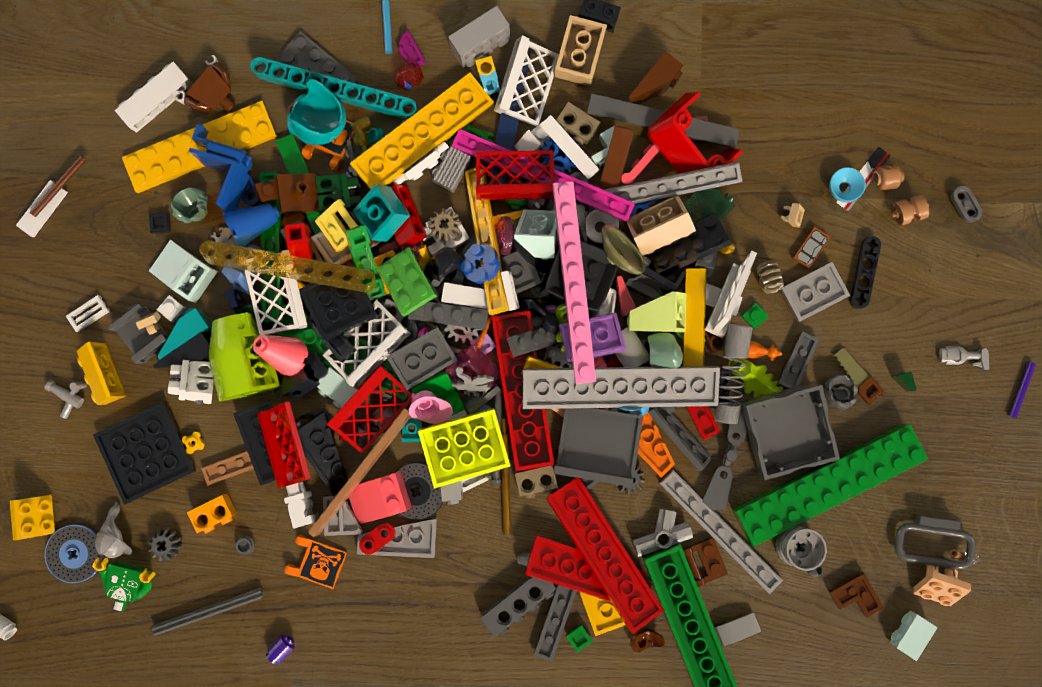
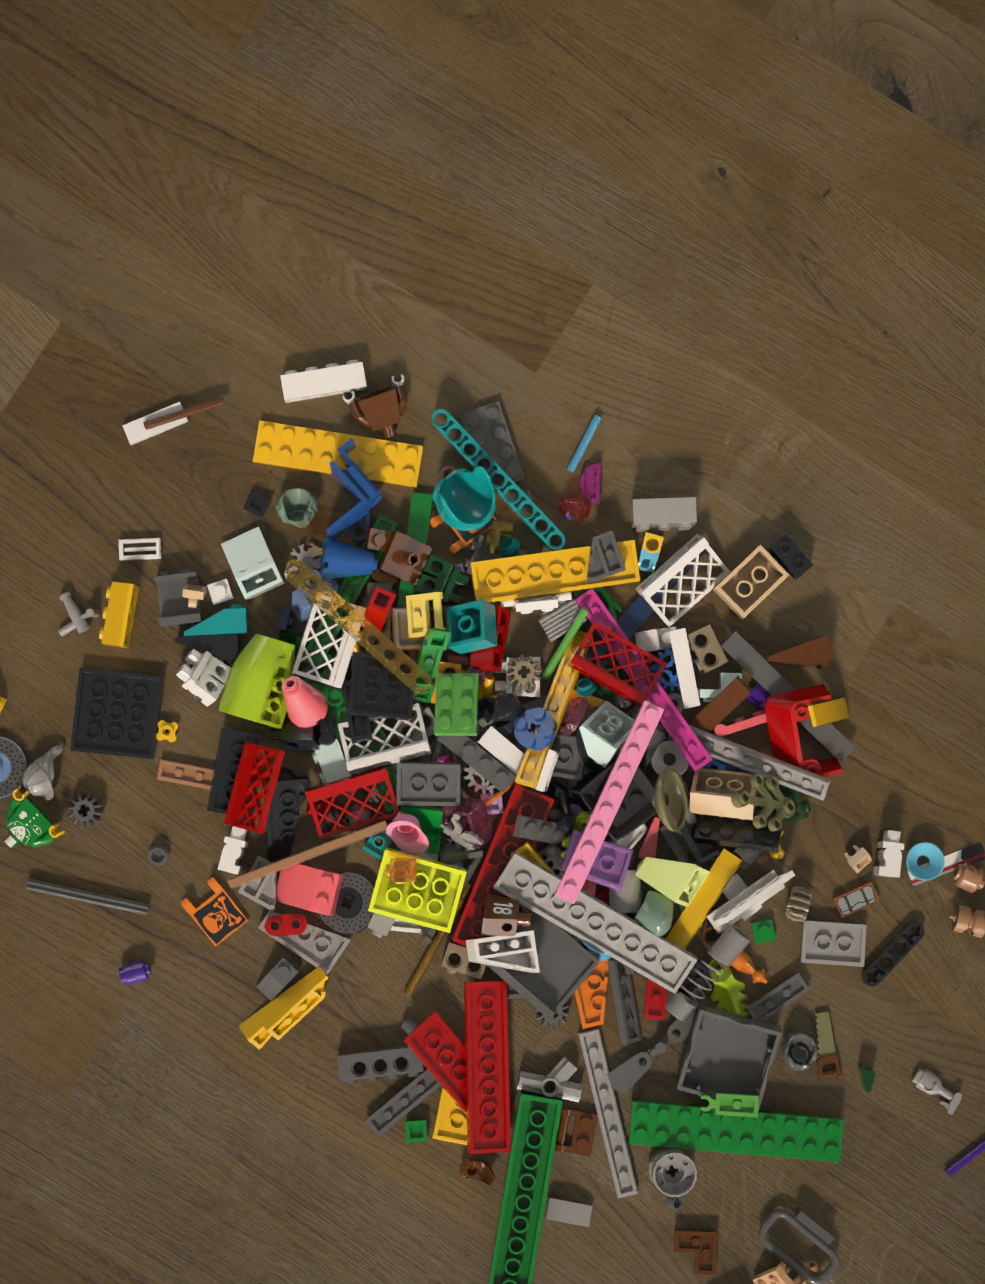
camera: 25 degrees right, 0 degrees up
light orange brick [187,493,237,534] -> none
none -> yellow wedge [239,967,328,1050]
none -> dark grey slope [256,956,300,1001]
none -> clear orange brick [386,858,416,882]
none -> white wedge [466,930,540,973]
none -> reddish brown torso [481,894,531,936]
none -> bright green bar [541,607,589,681]
none -> teal plate [576,677,597,697]
none -> dark grey wing [586,531,626,584]
none -> bright green plate [700,1092,759,1118]
none -> olive plant [731,773,795,831]
none -> dark purple tile [746,684,770,710]
none -> yellow slope [808,697,850,727]
none -> white hips [872,830,904,877]

